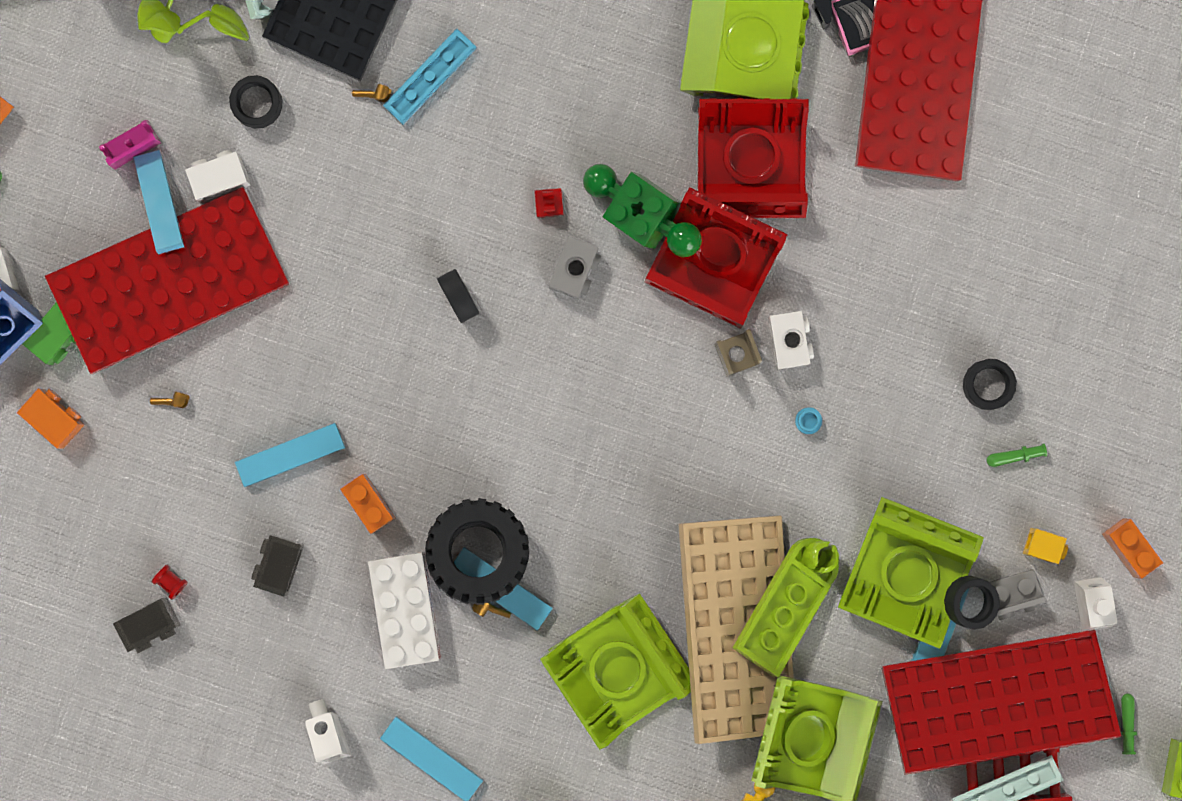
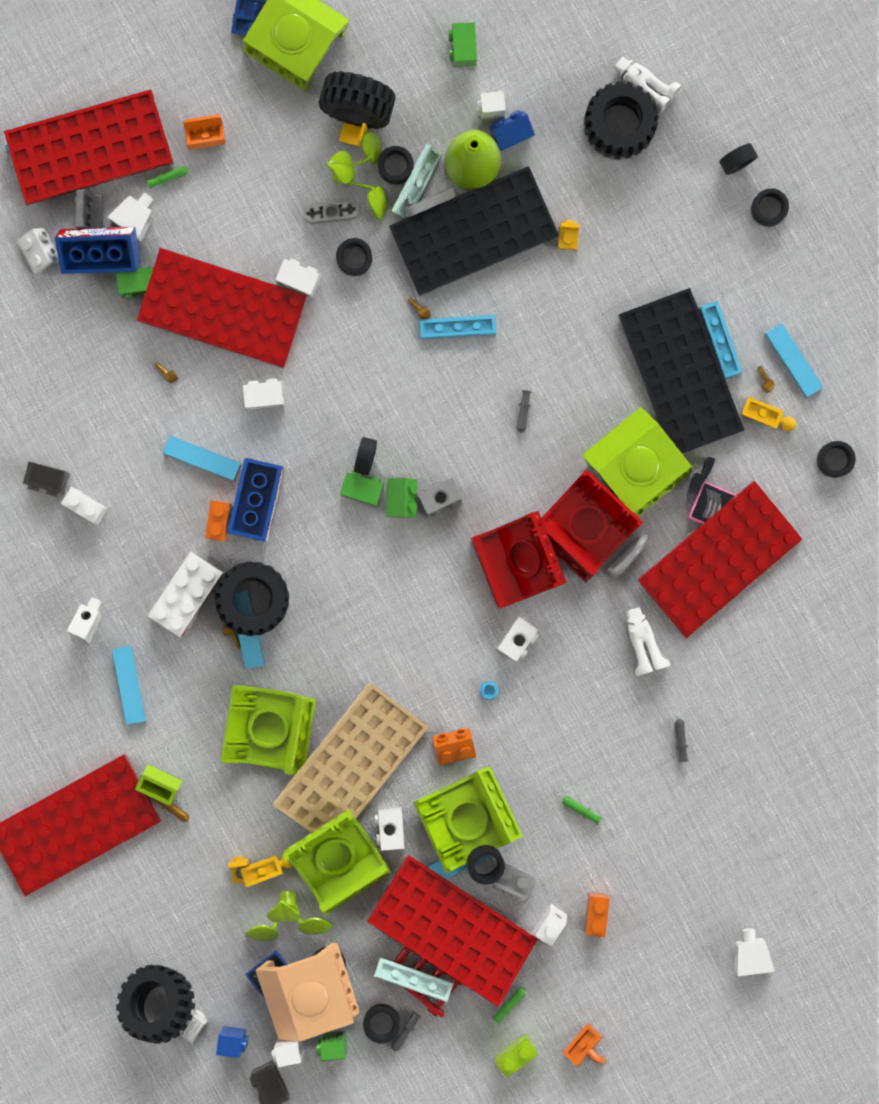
camera: 40 degrees right, 0 degrees up
orange brick [17,388,85,449] -> none
dark pink hinge [99,119,161,170] -> none
medium azure tile [133,150,184,254] -> none
red bush [151,564,188,600] -> none
clear smoke brick [251,534,304,597] -> none
red tile [534,188,564,218] -> none
green brick [583,164,702,257] -> none
dark tan piece [714,329,762,377] -> none
lime plate [732,538,839,678] -> none
black tyre [963,359,1017,410] -> none
yellow brick [1023,528,1068,564] -> none
none -> white brick [61,487,108,525]
none -> blue brick [227,458,284,542]
none -> white brick [243,379,285,410]
none -> light grey beam [304,201,359,224]
none -> bright green brick [340,470,384,507]
none -> white brick [375,808,405,850]
none -> bright green brick [386,478,418,518]
none -> orange bracket [433,728,477,766]
none -> dark grey piece [517,390,532,433]
none -> light grey piece [607,534,648,577]
none -> white piece [625,607,671,677]
none -> dark grey piece [675,719,689,762]

